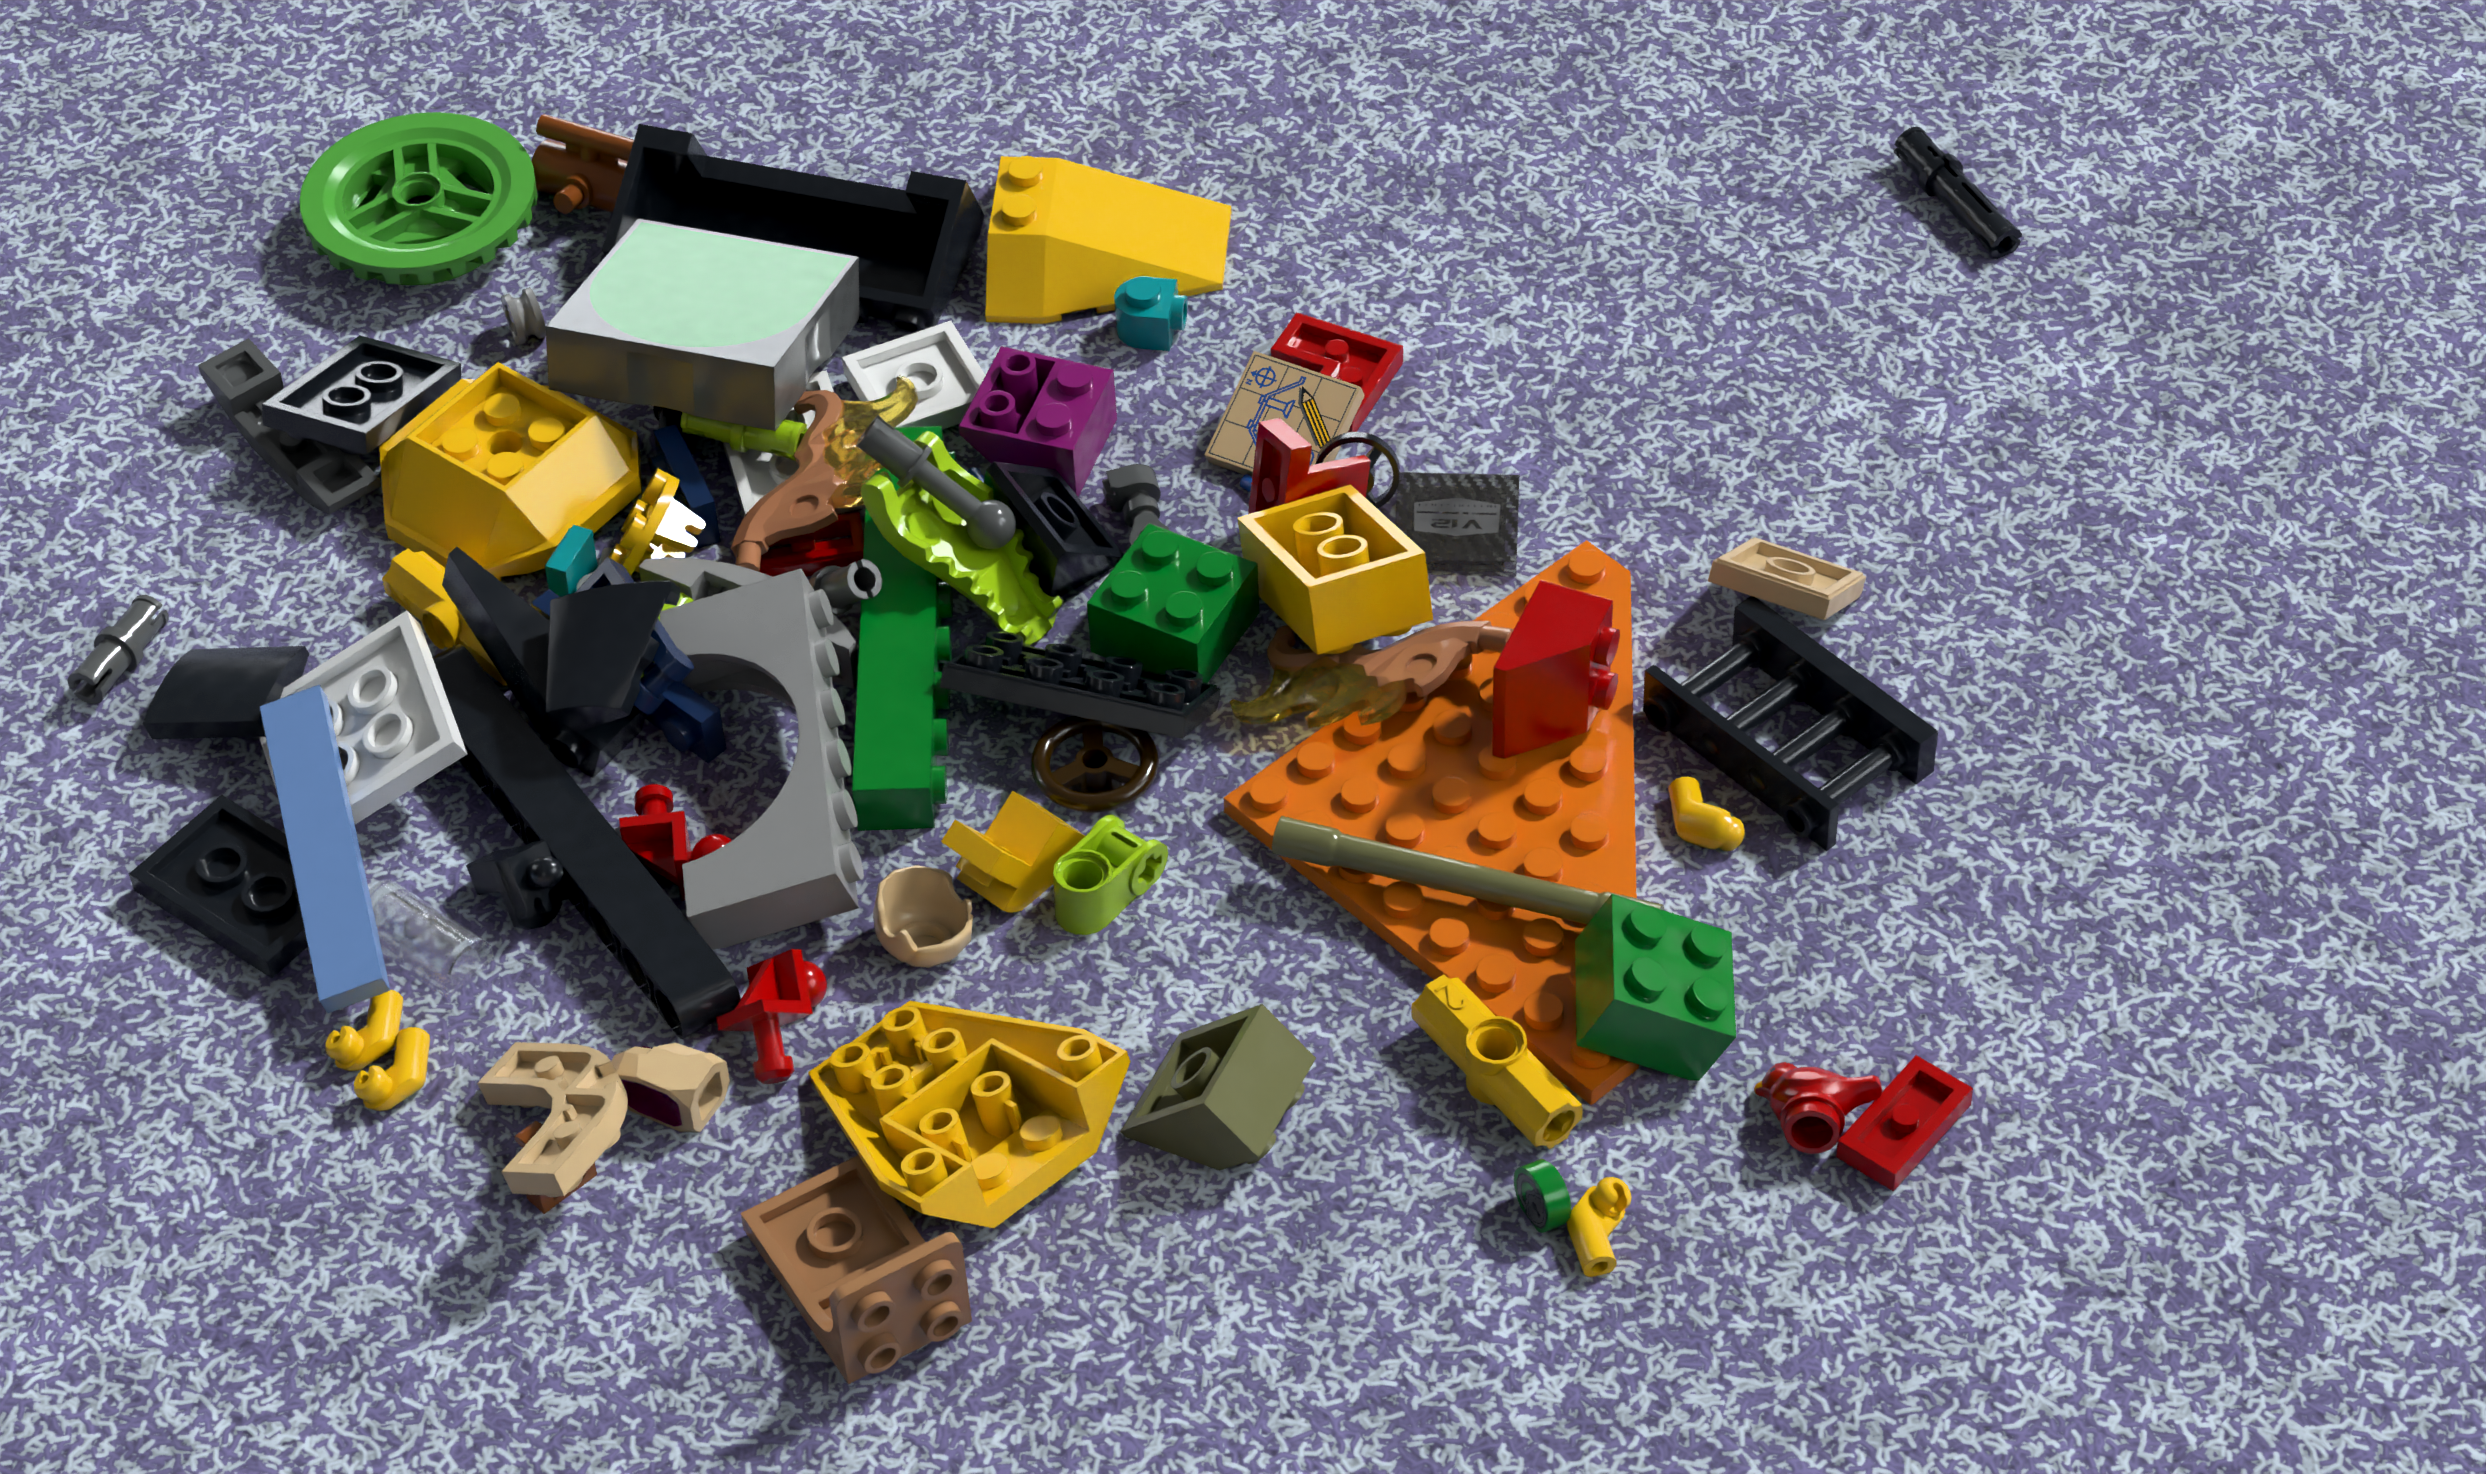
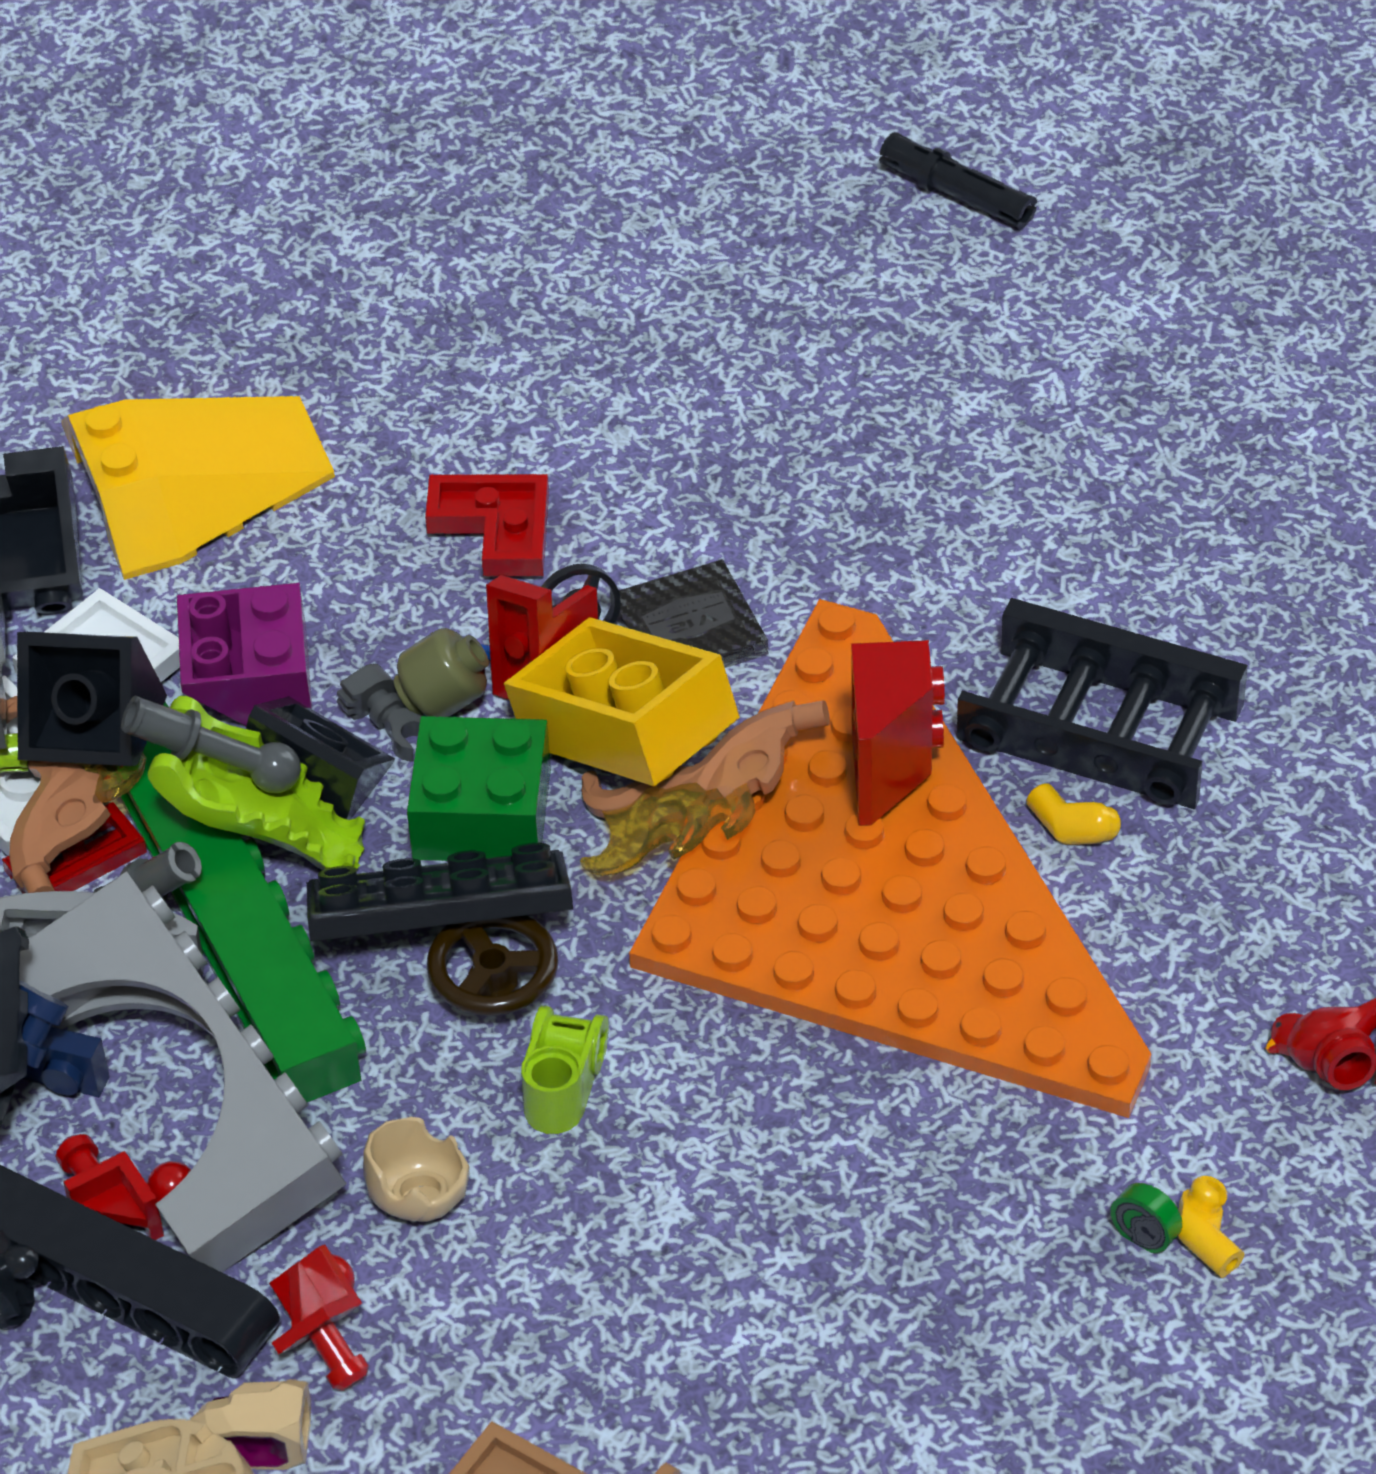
camera: 25 degrees left, 0 degrees up
yellow wedge [808,1001,1130,1228] -> none
yellow brick [941,791,1085,913] -> none
teal plate [1114,276,1188,351] -> none
olive slope [1120,1004,1316,1171] -> none
tan tile [1204,351,1365,476] -> none
olive piece [1272,816,1664,924] -> none
yellow piece [1411,974,1583,1149] -> none
green brick [1575,894,1736,1081] -> none
tan tile [1708,537,1866,620] -> none
none -> black slope [17,632,167,766]
none -> olive head [393,627,489,717]

